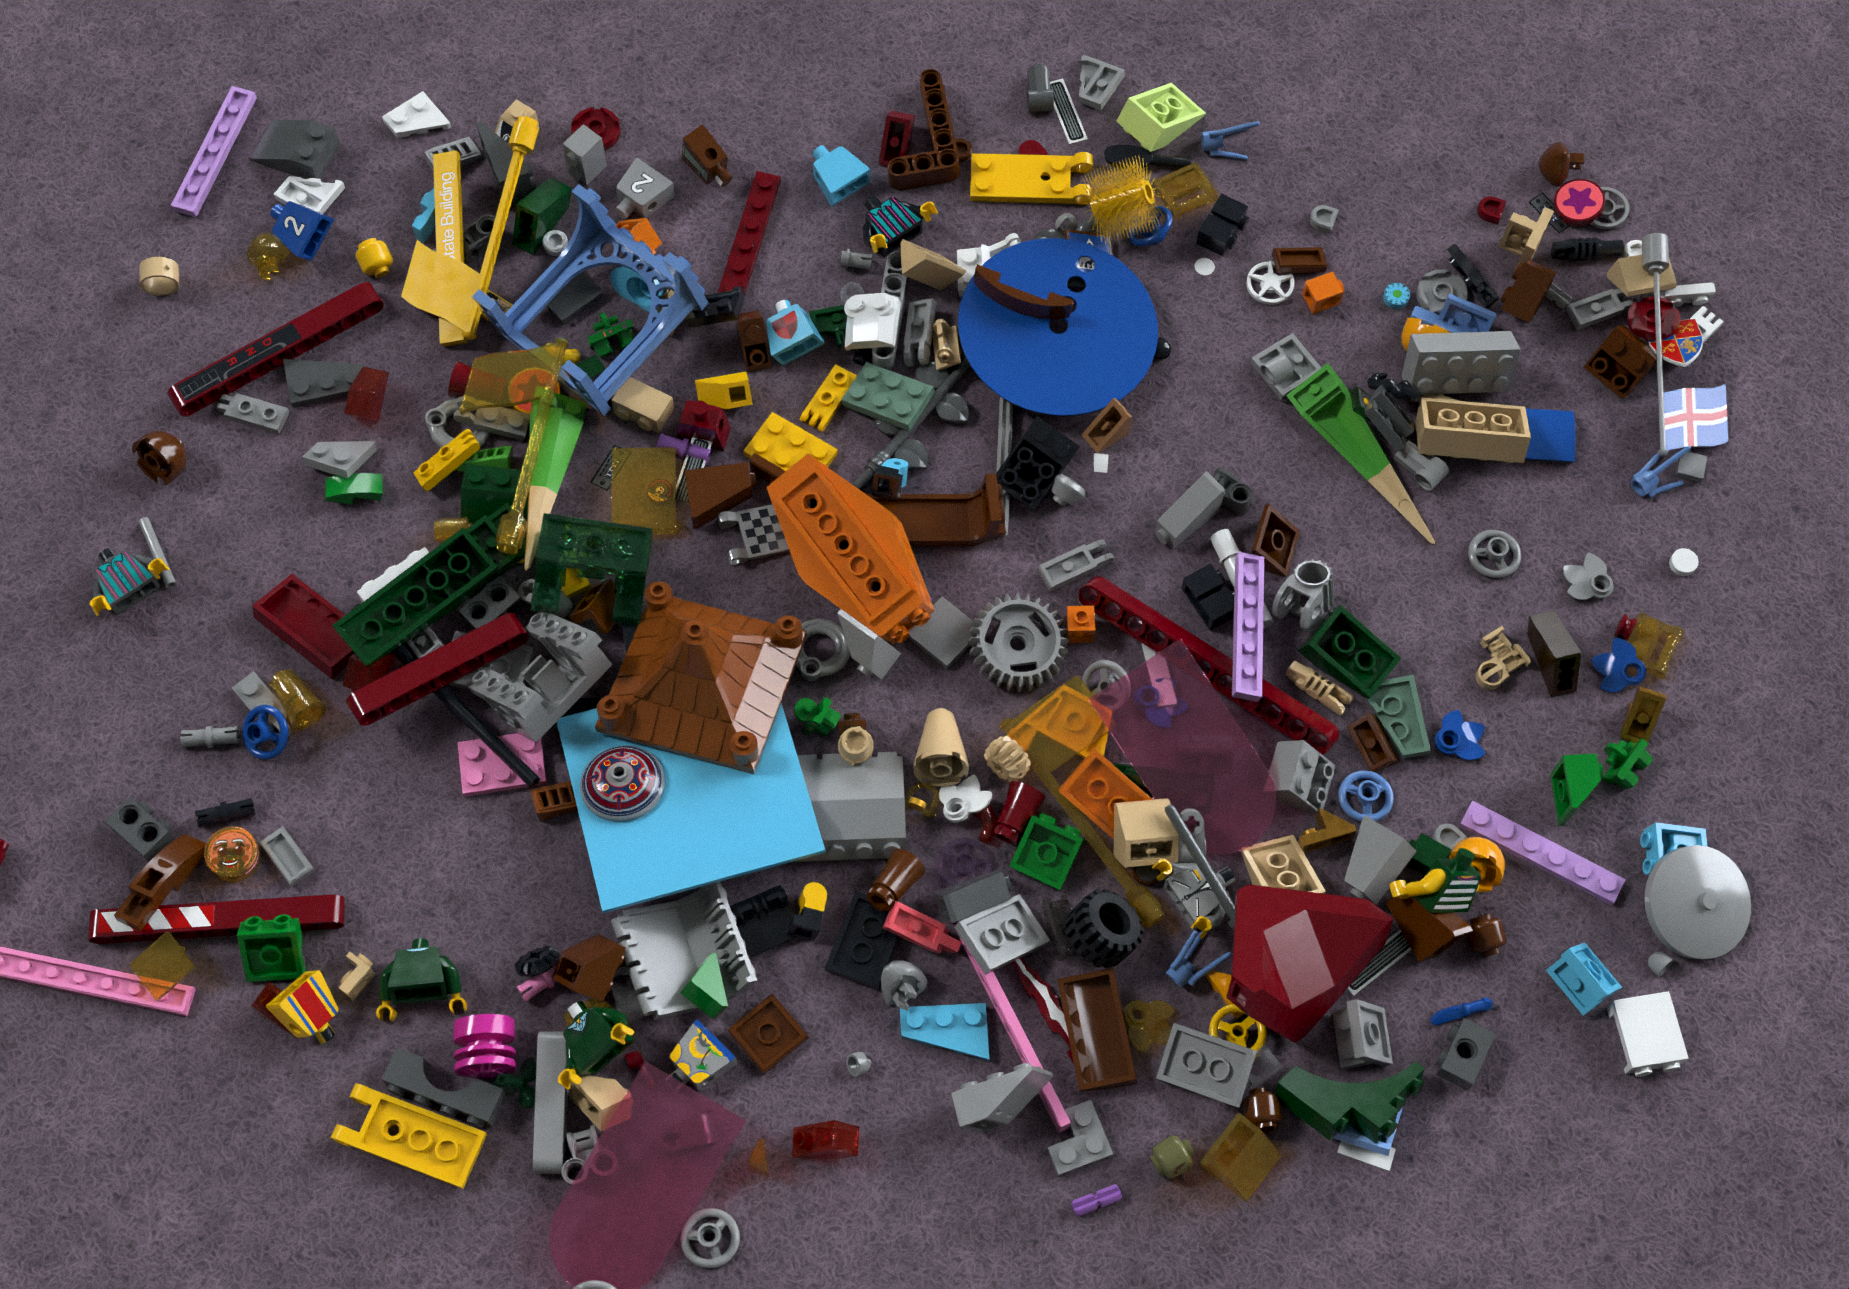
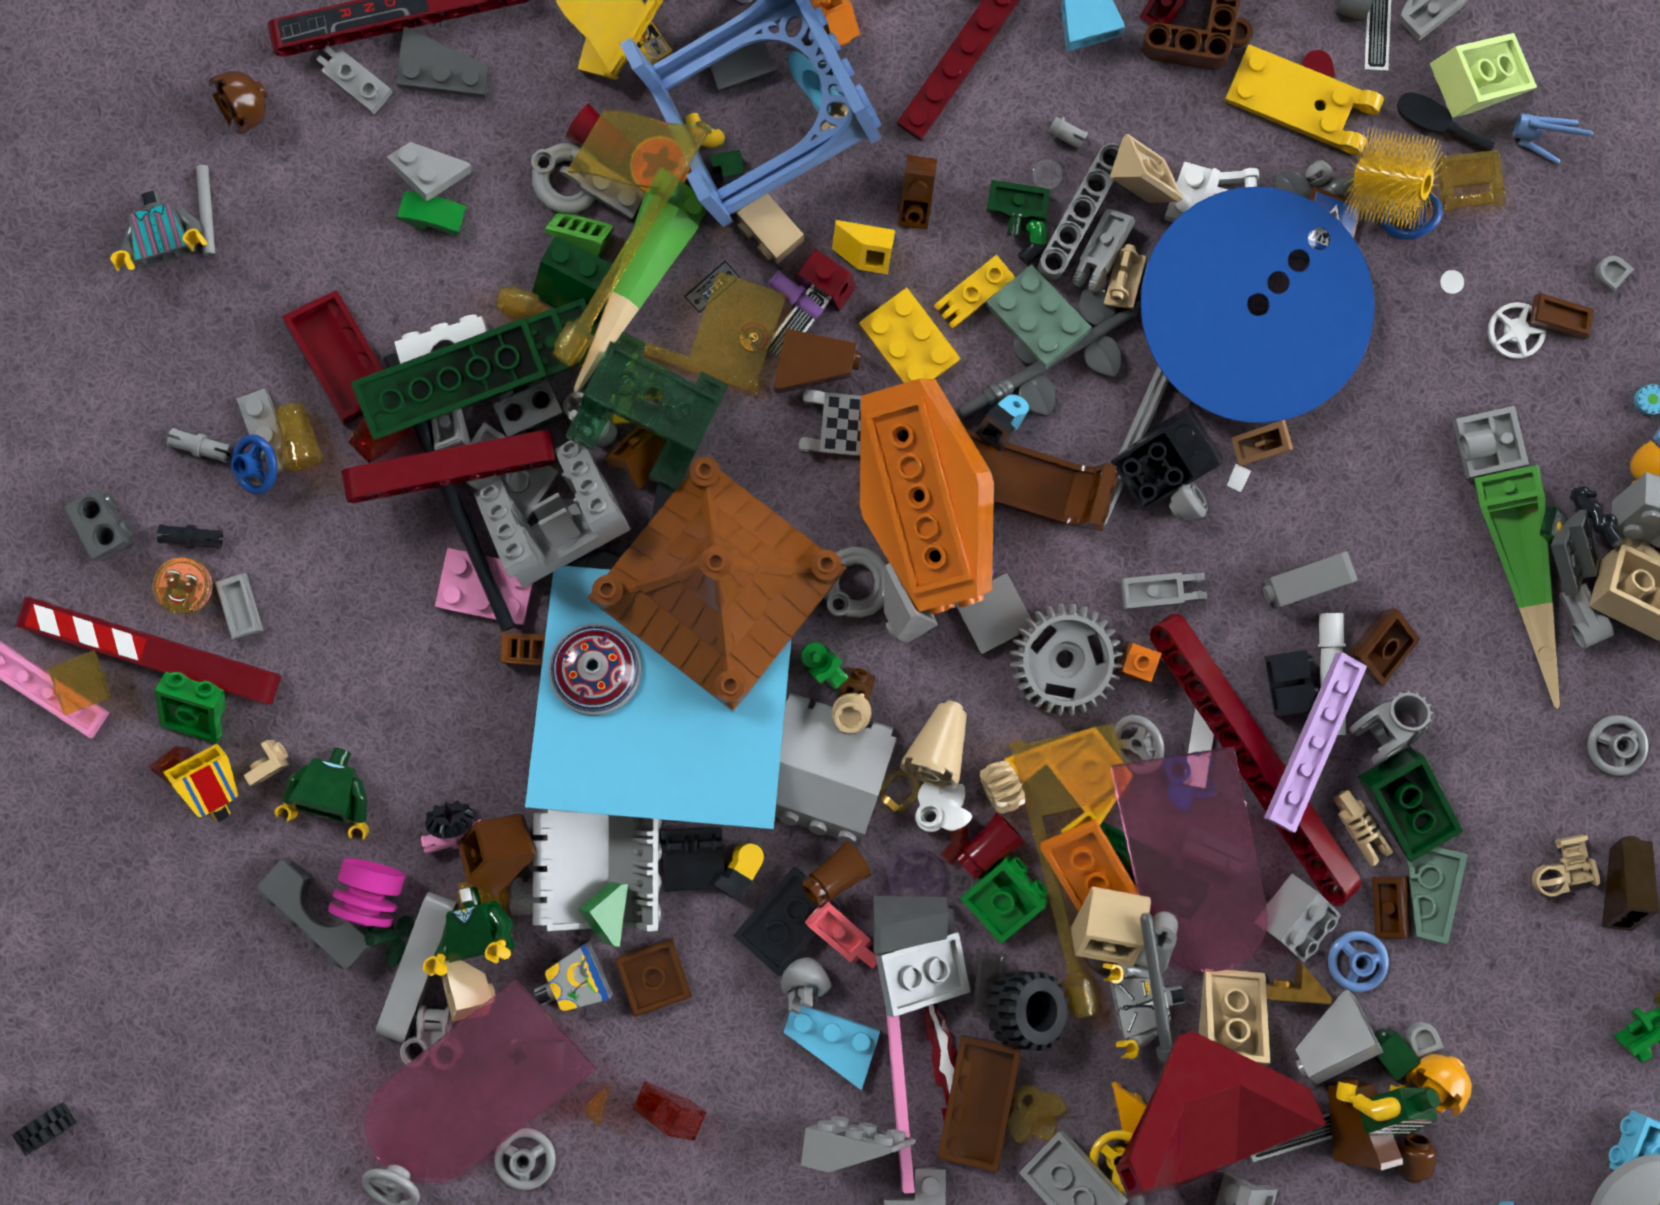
camera: 25 degrees right, 20 degrees up
reddish brown slope [114,834,209,932] -> none
yellow hinge [330,1083,487,1189] -> none
clear red slope [344,367,389,423] -> none
yellow hinge [413,429,480,492] -> none
green hips [587,312,634,359] -> none
dark red hand [625,1051,656,1088] -> none
black plate [686,286,744,328] -> none
reddish brown tile [749,453,786,484] -> none
medium azure torso [766,300,825,366] -> none
white slope [844,293,901,351] -> none
light grey hinge [846,1052,872,1077] -> none
torso [863,196,938,257] -> none
reddish brown slope [973,264,1074,319] -> none
black hinge [1154,337,1171,360] -> none
medium blue plant [1166,930,1231,988] -> none
black piece [1196,193,1249,256] -> none
dark grey piece [1213,467,1253,516] -> none
orange brick [1302,271,1344,314] -> none
blue plate [1434,710,1485,761] -> none
lavender plate [1459,801,1626,906] -> none
green slope [1550,754,1603,826] -> none

